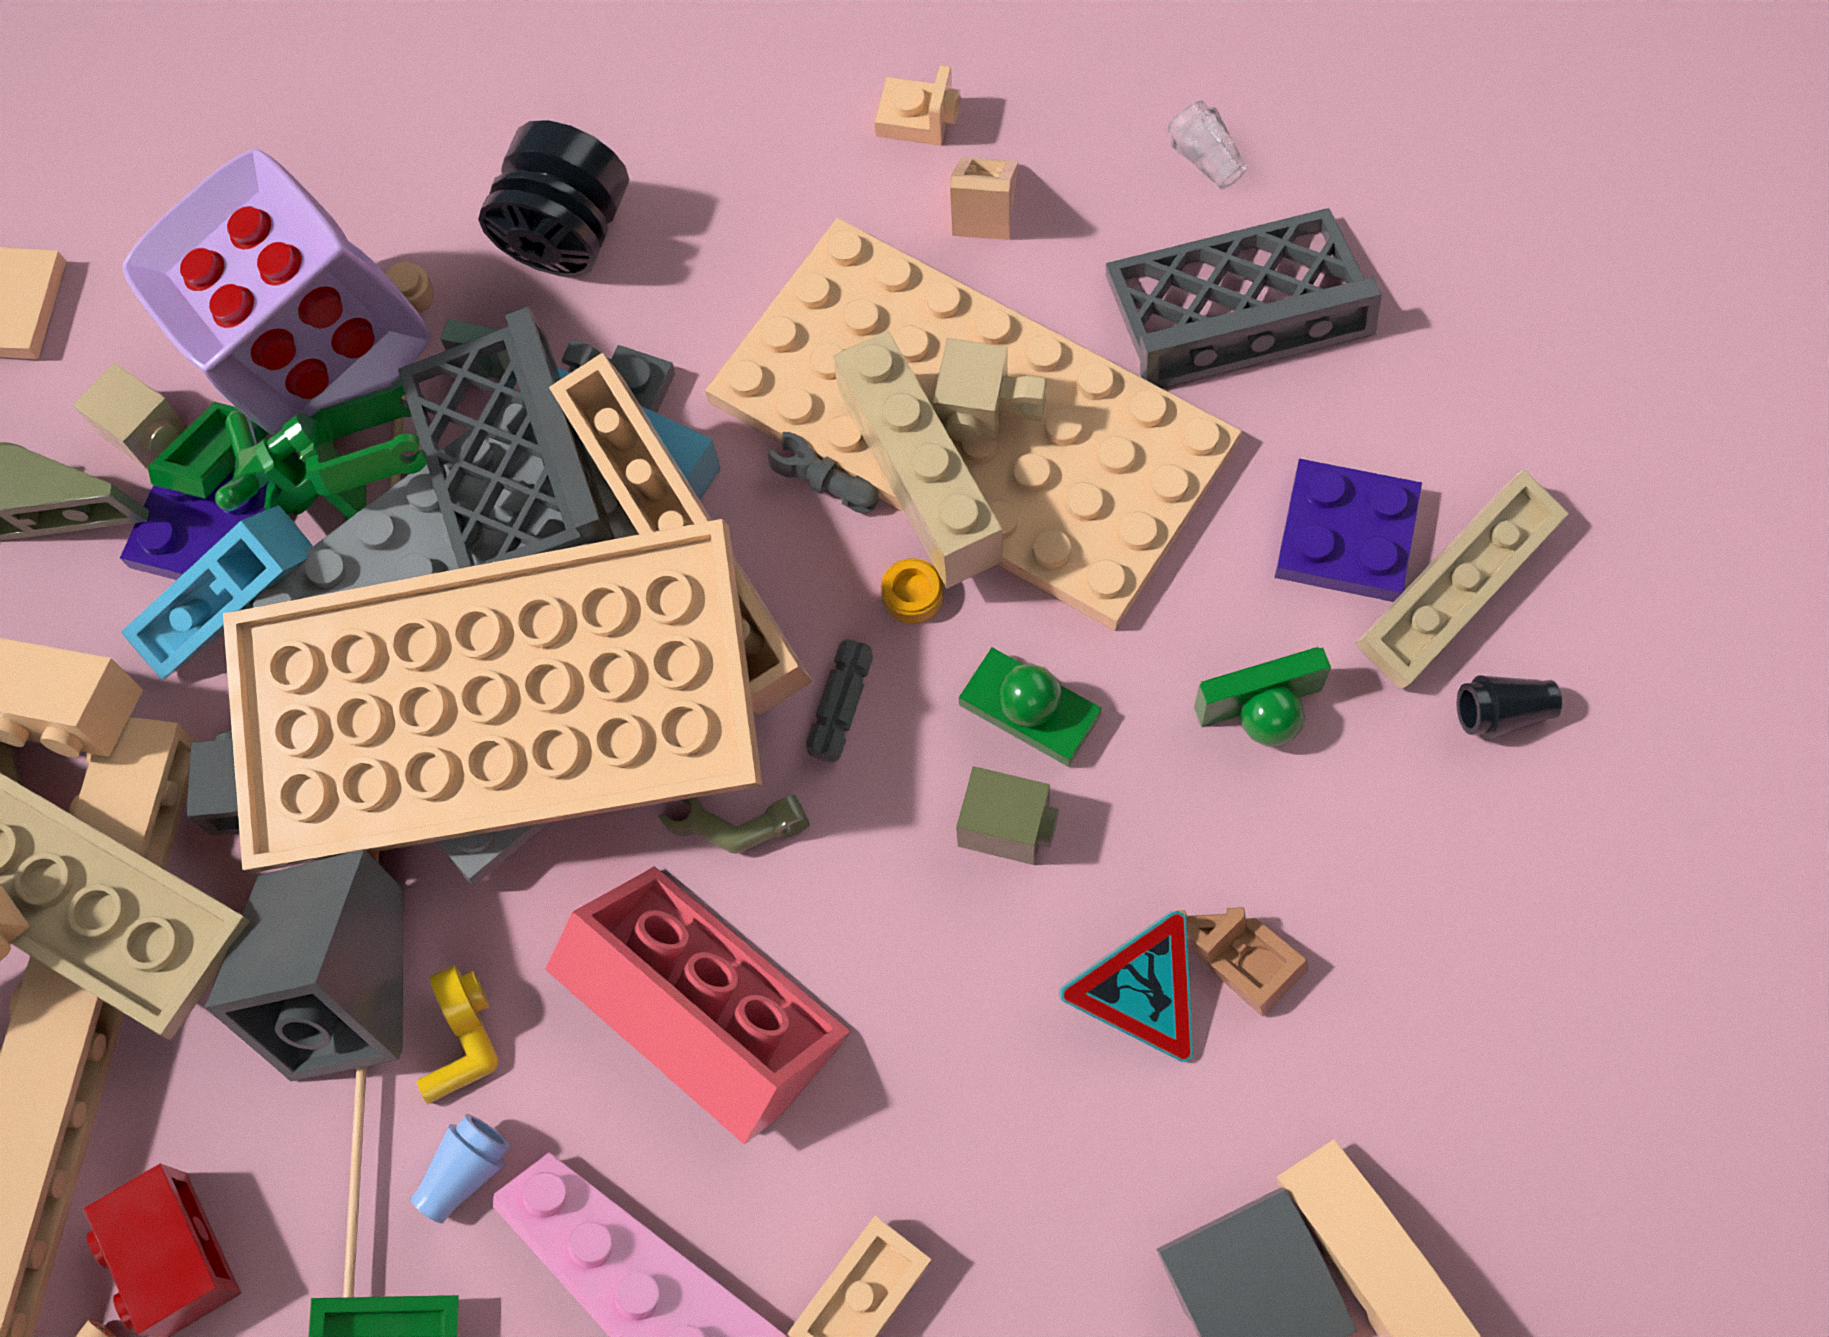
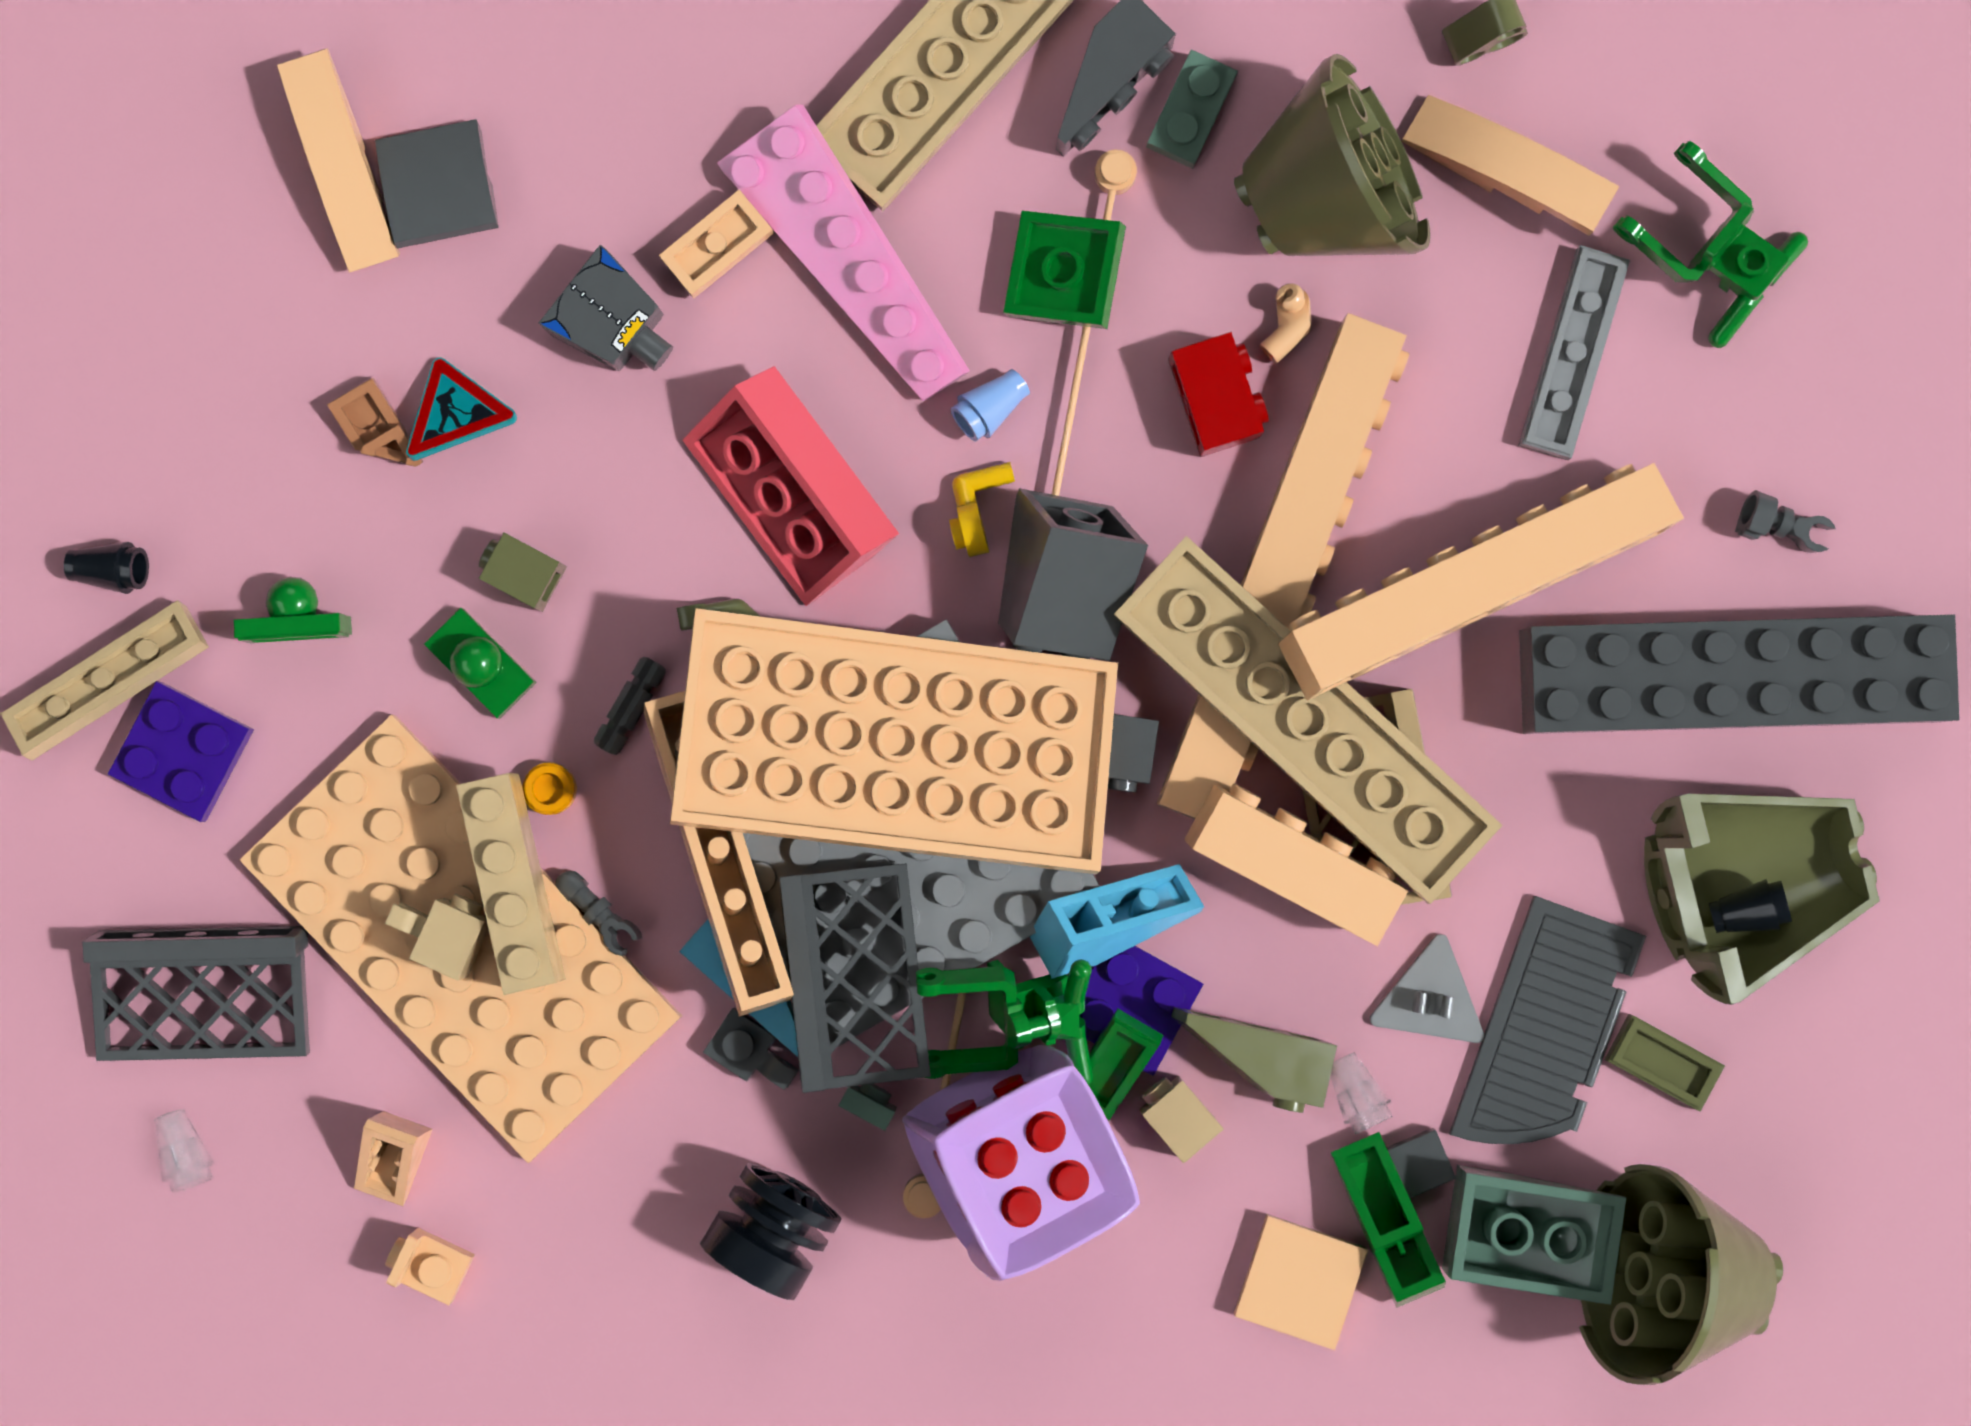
camera: 175 degrees left, 20 degrees up
none -> dark grey torso [539,245,673,371]

